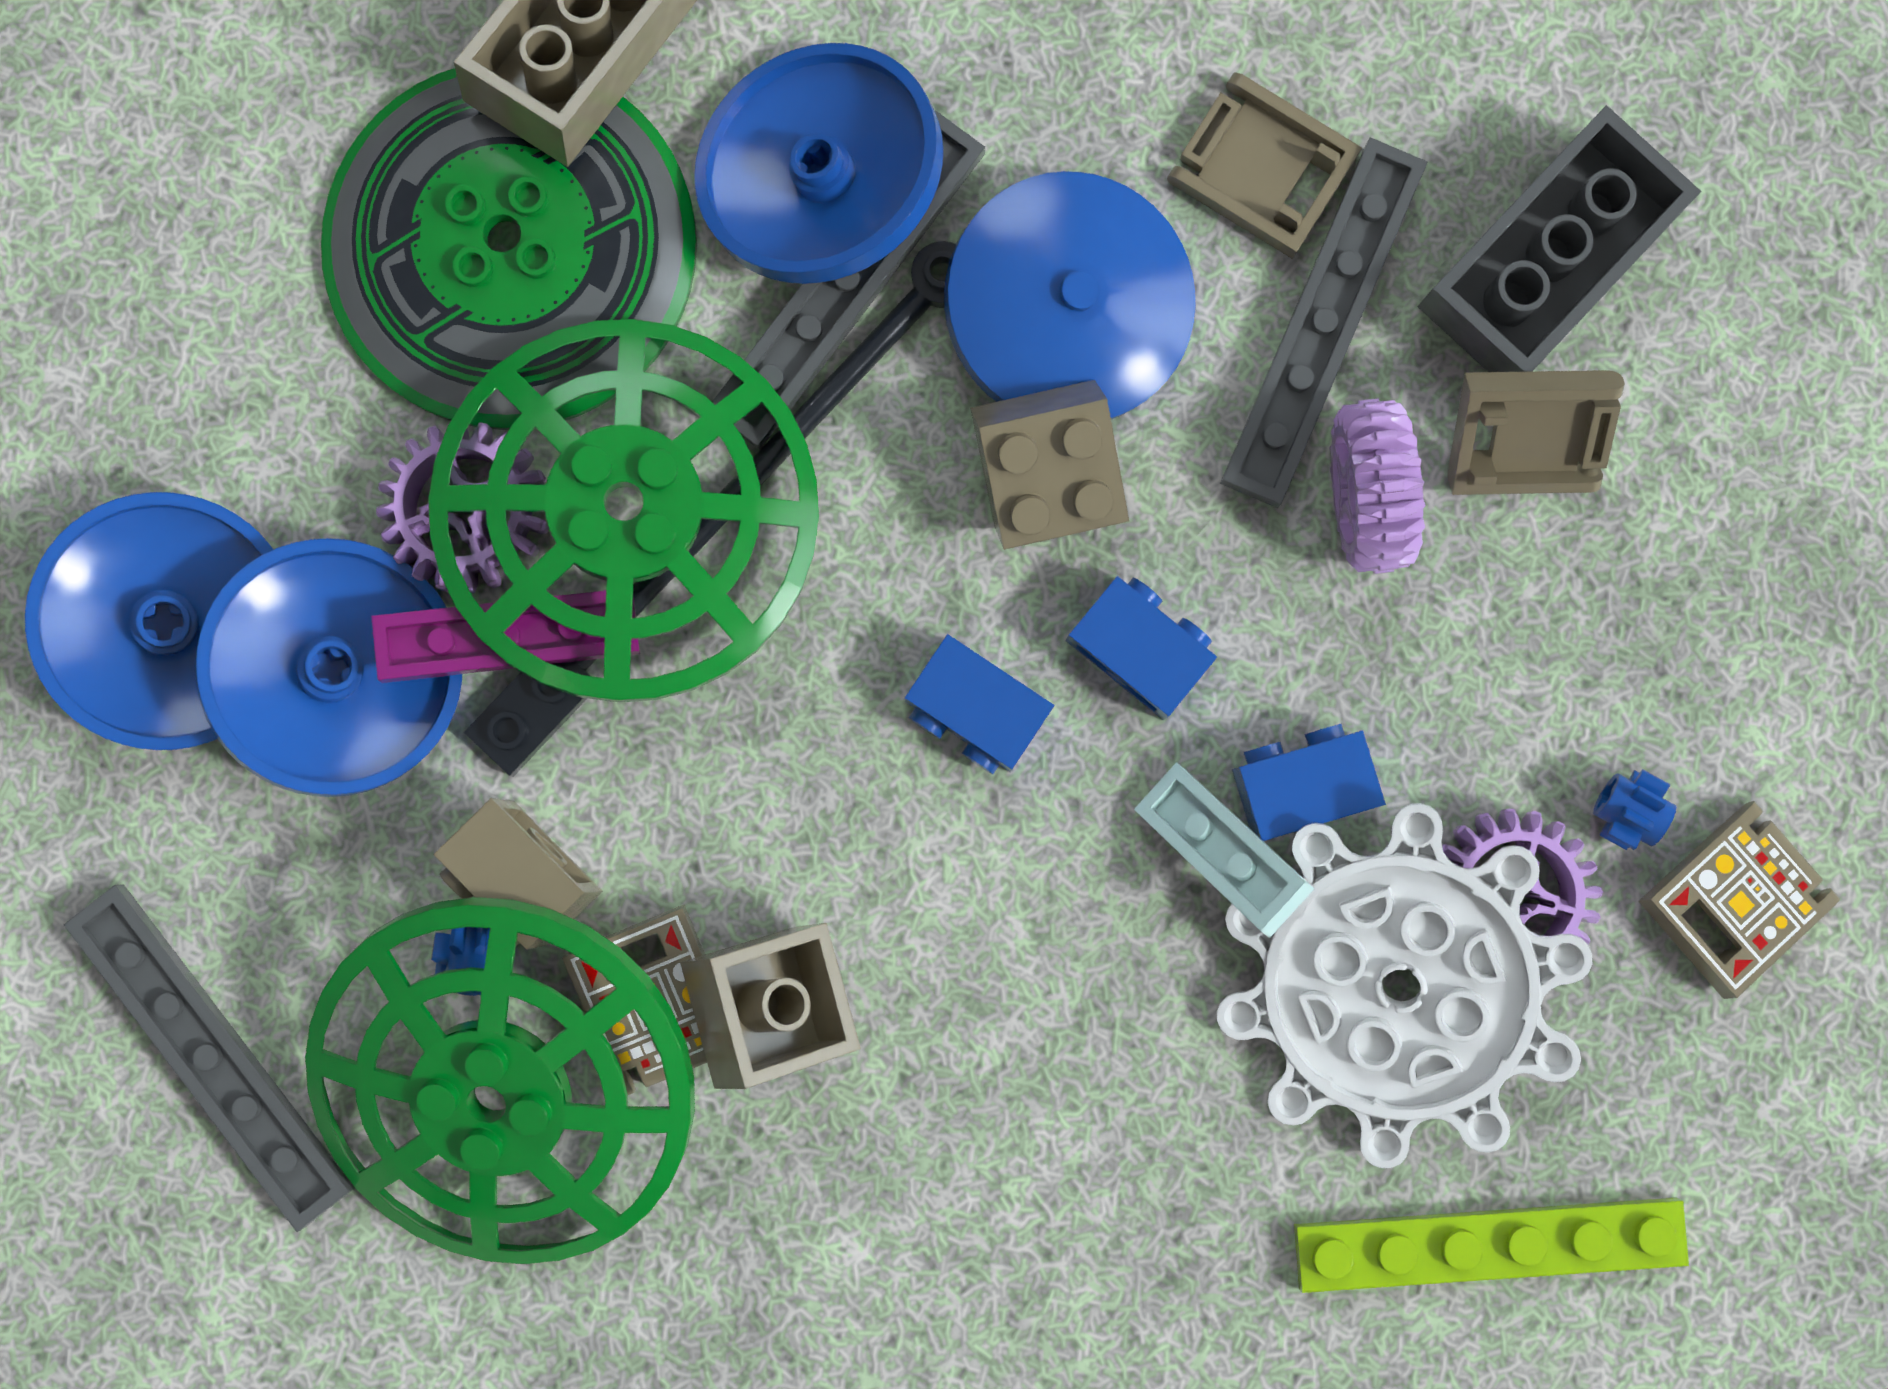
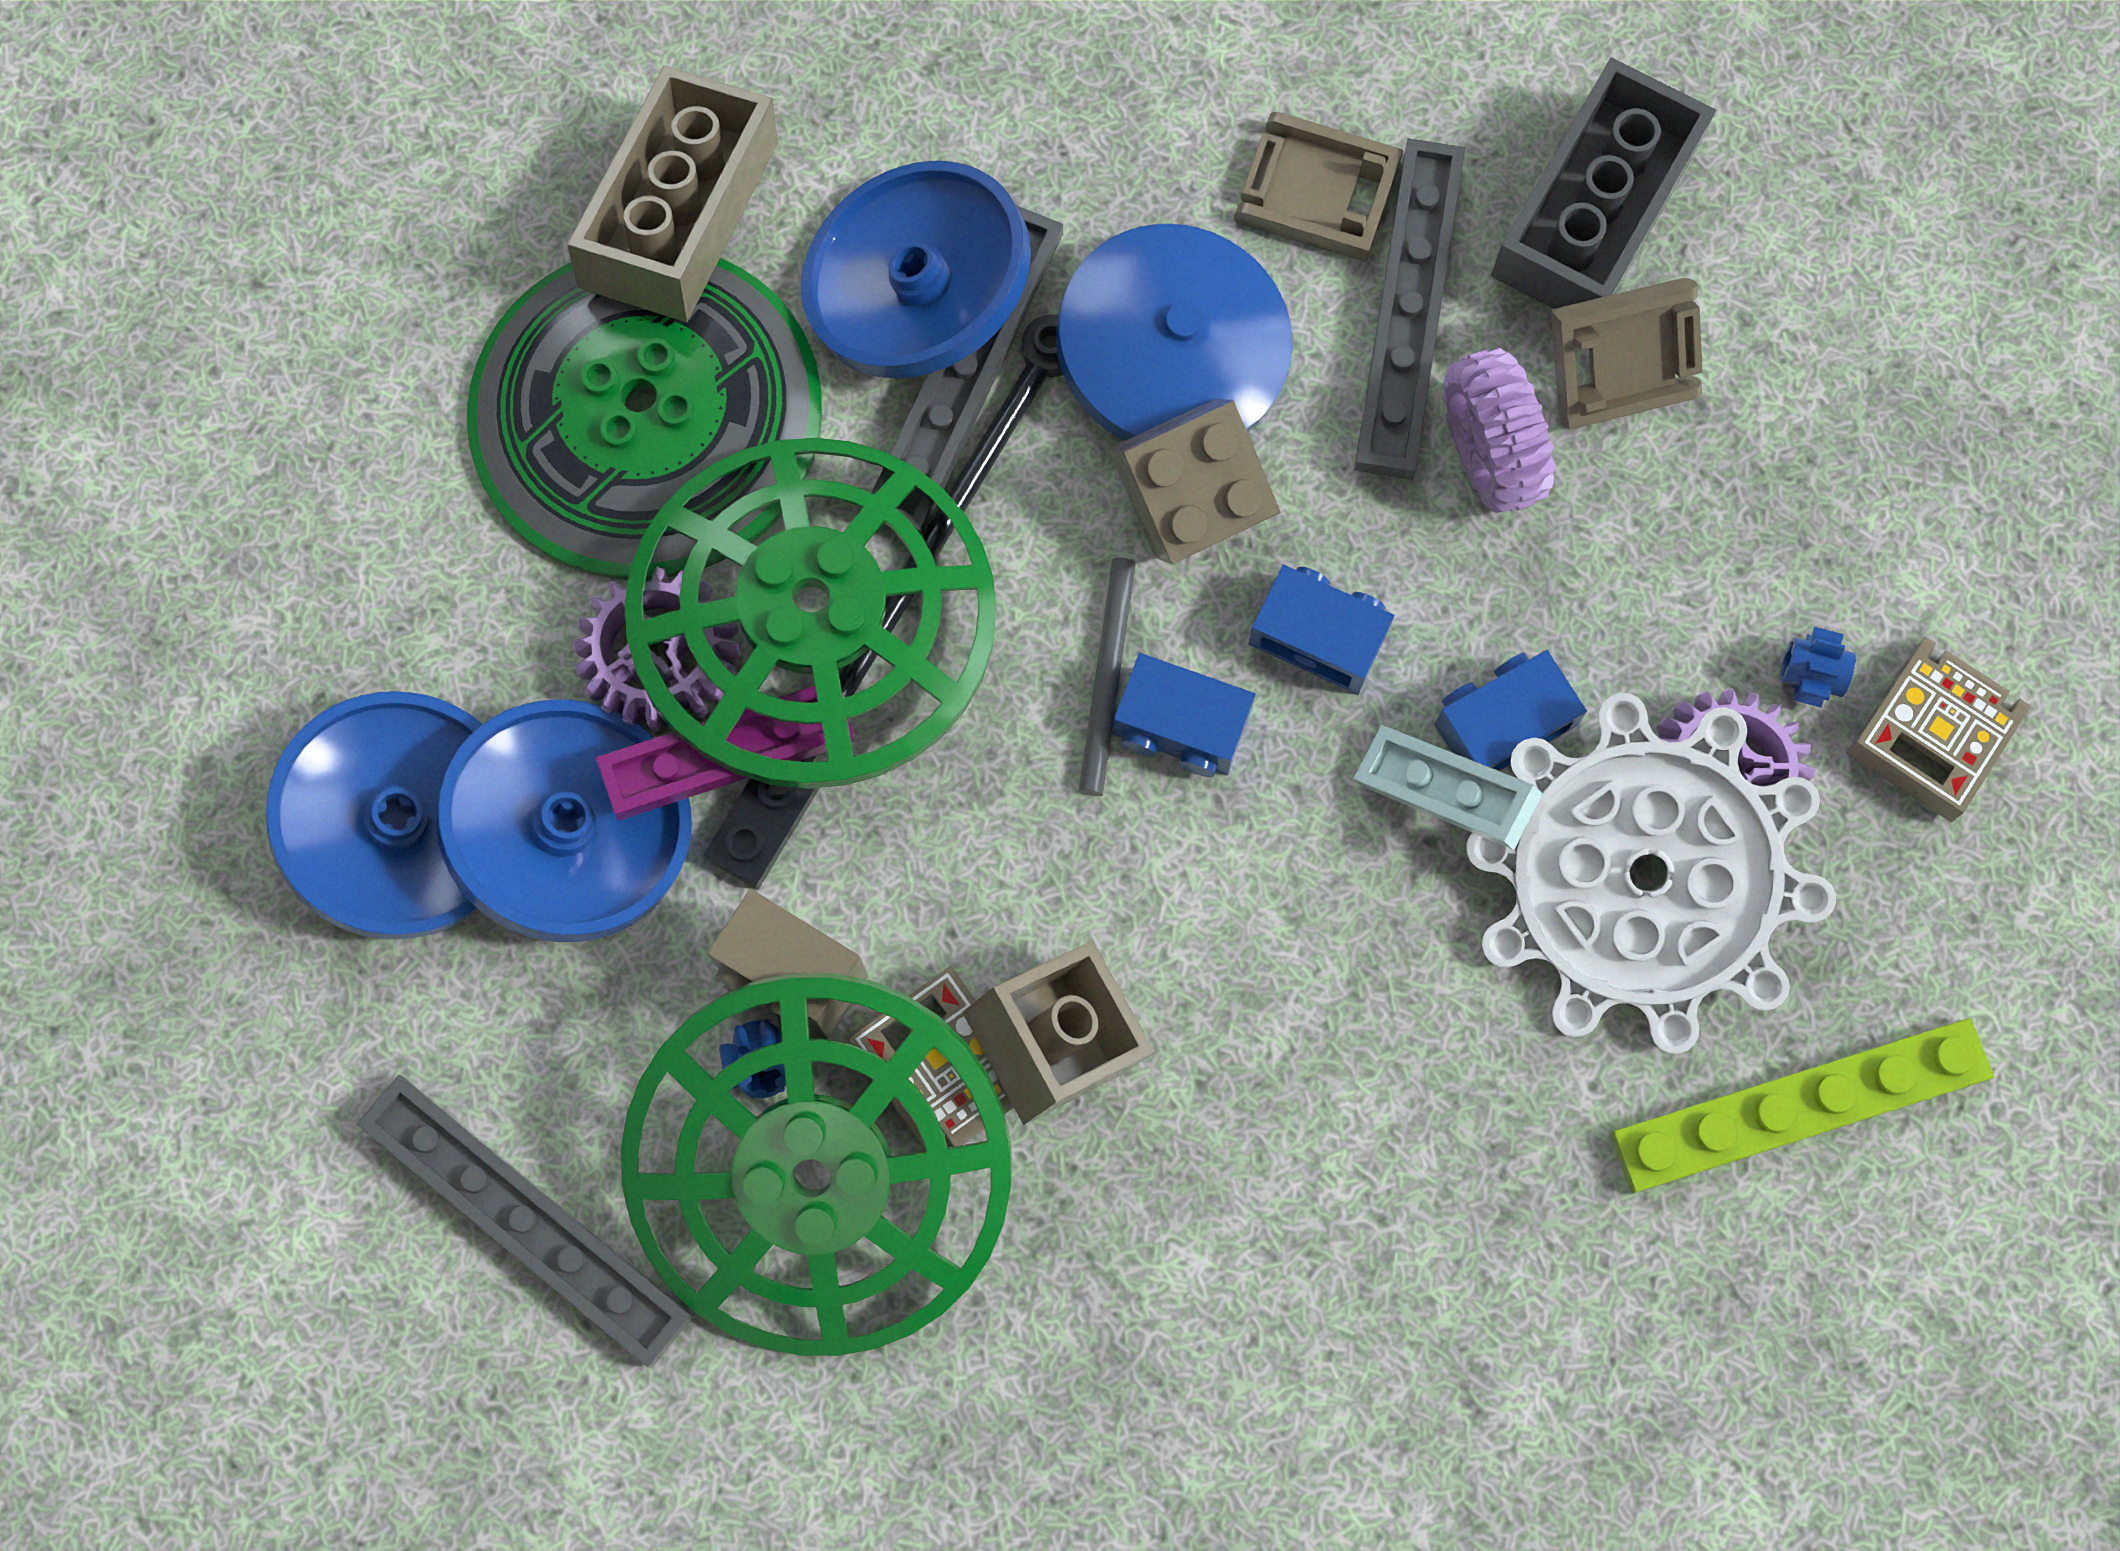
camera: 10 degrees left, 10 degrees down
none -> dark grey bar [1079,558,1136,796]

